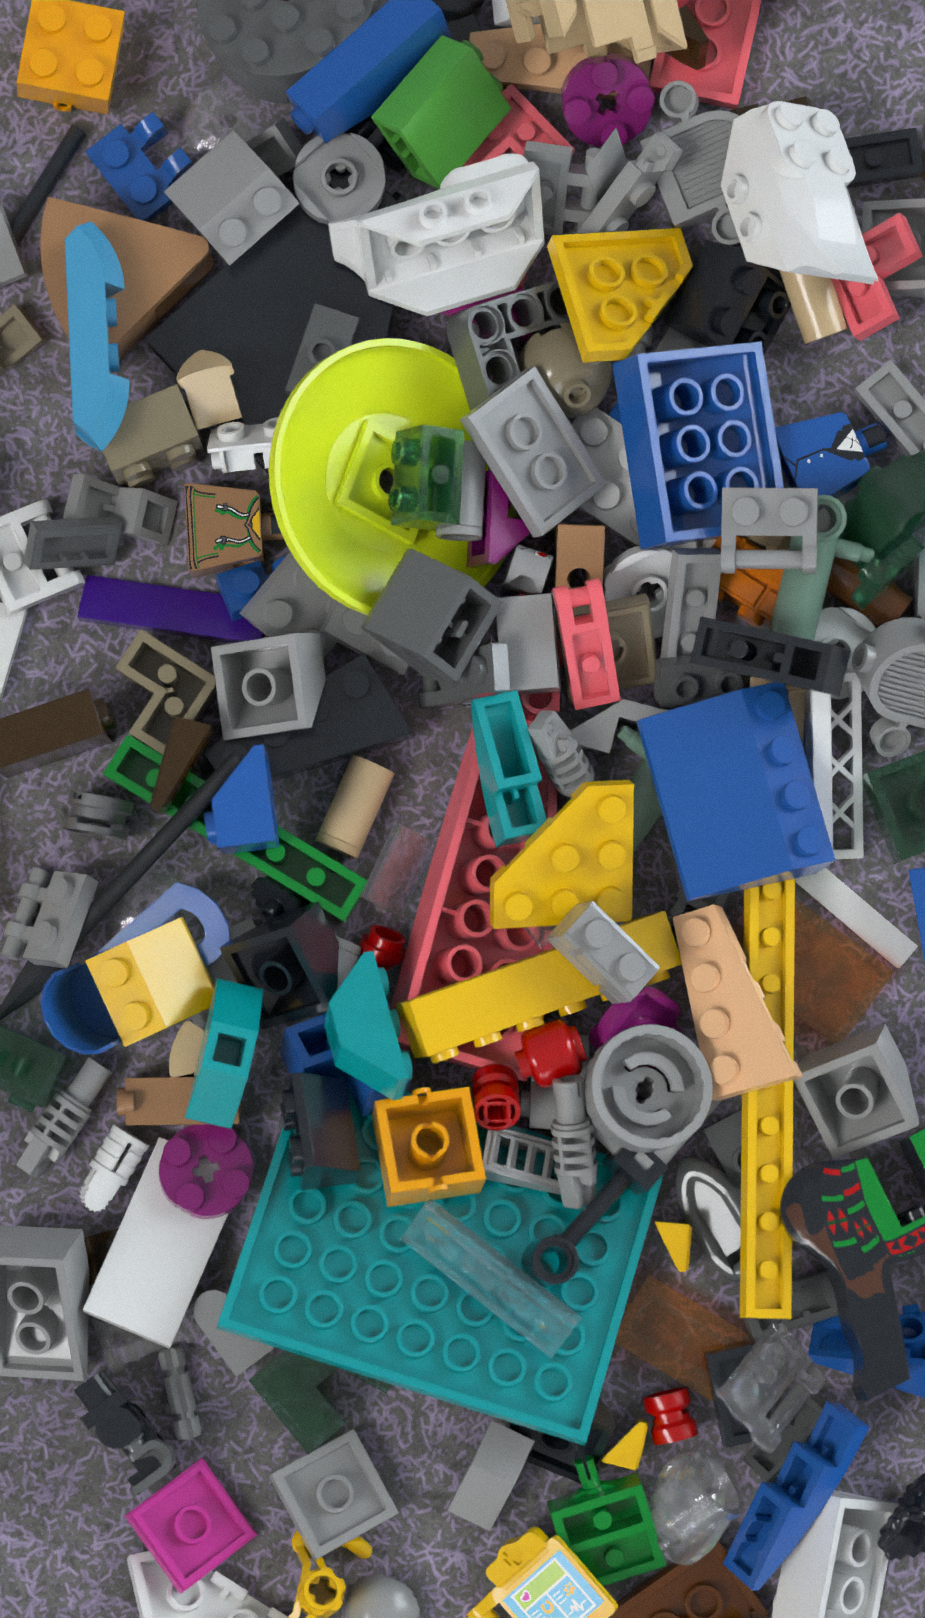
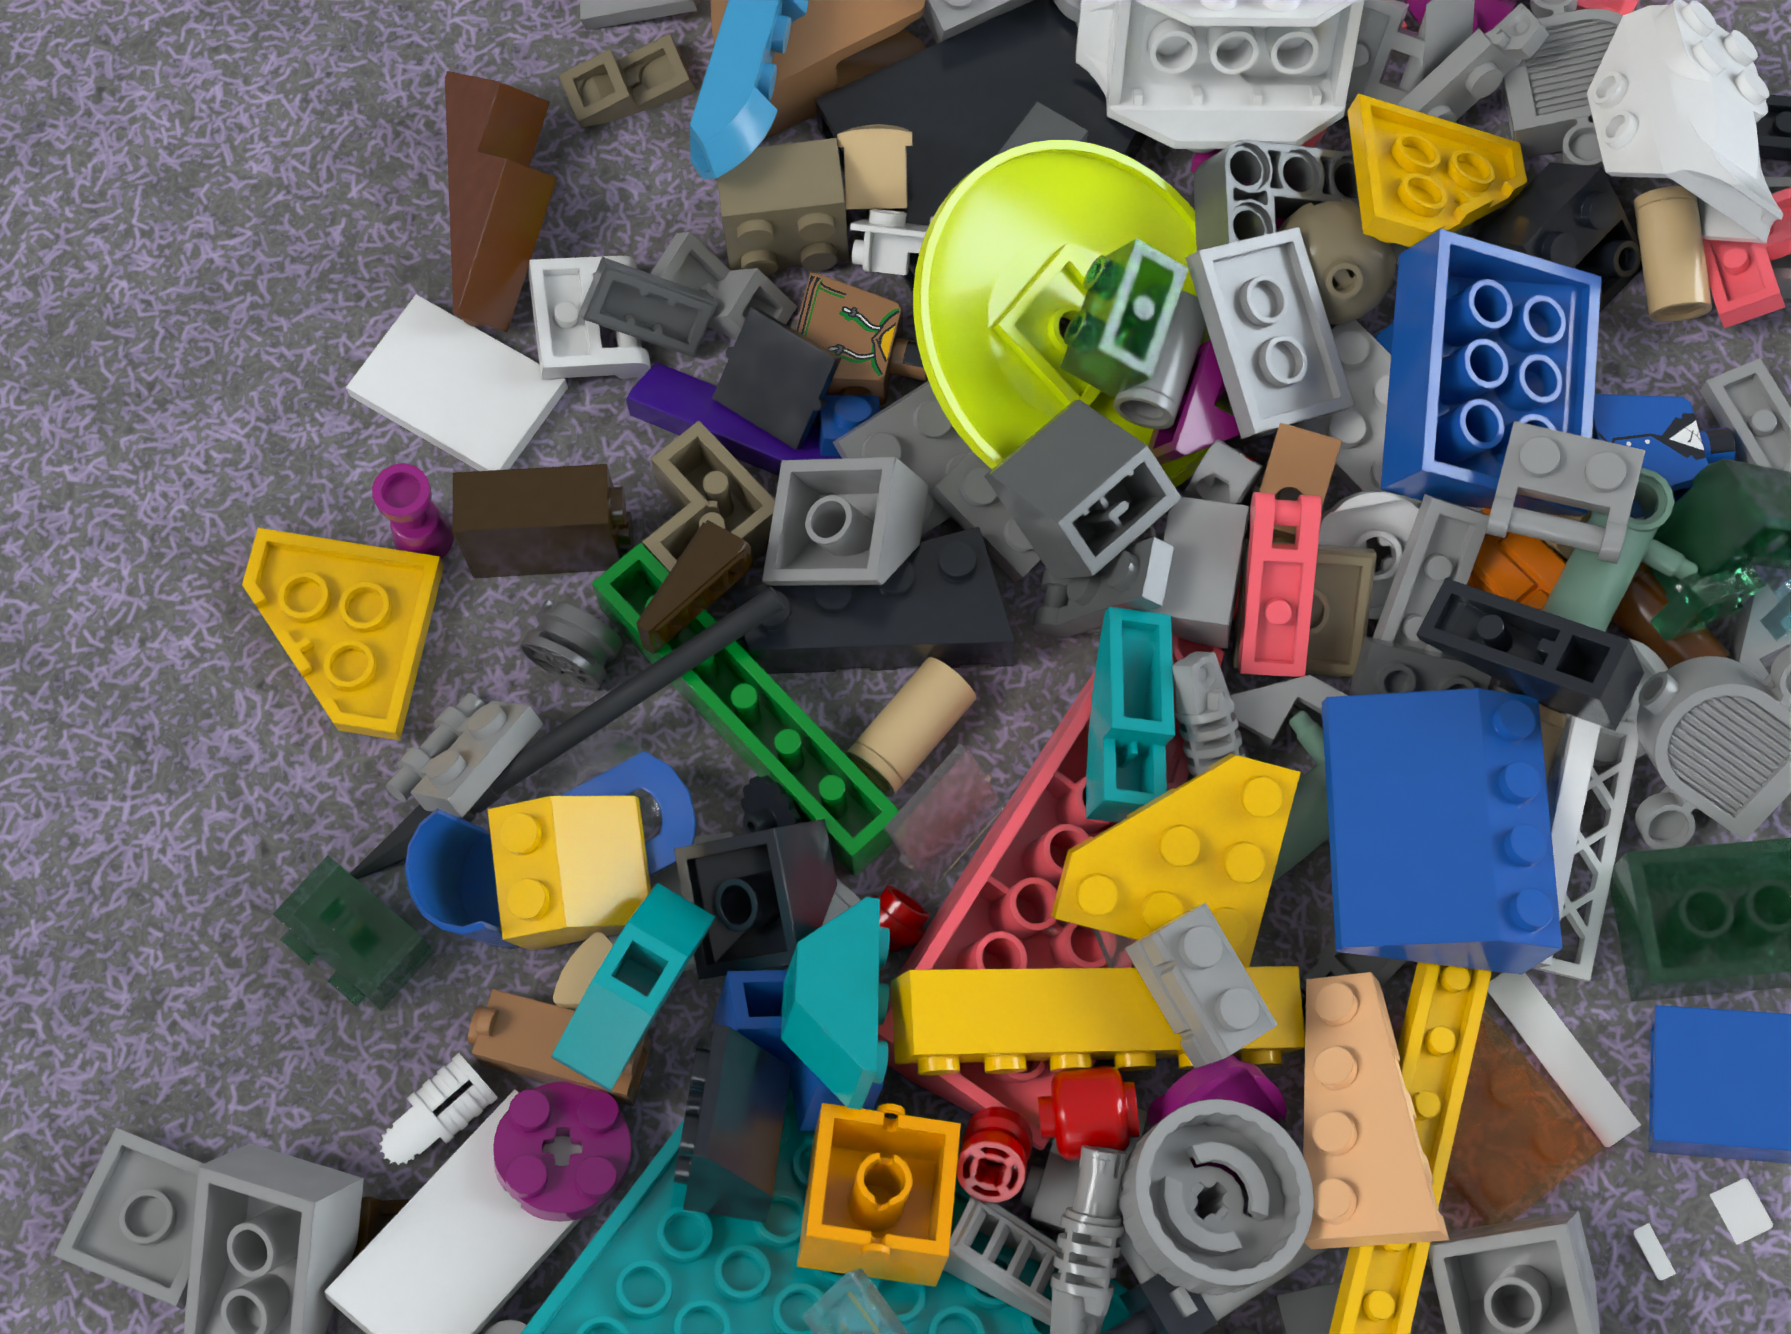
camera: 20 degrees right, 15 degrees down
light grey hinge [16,1057,113,1178] -> none
blue slope [204,745,280,855] -> none
none -> black piece [712,307,842,450]

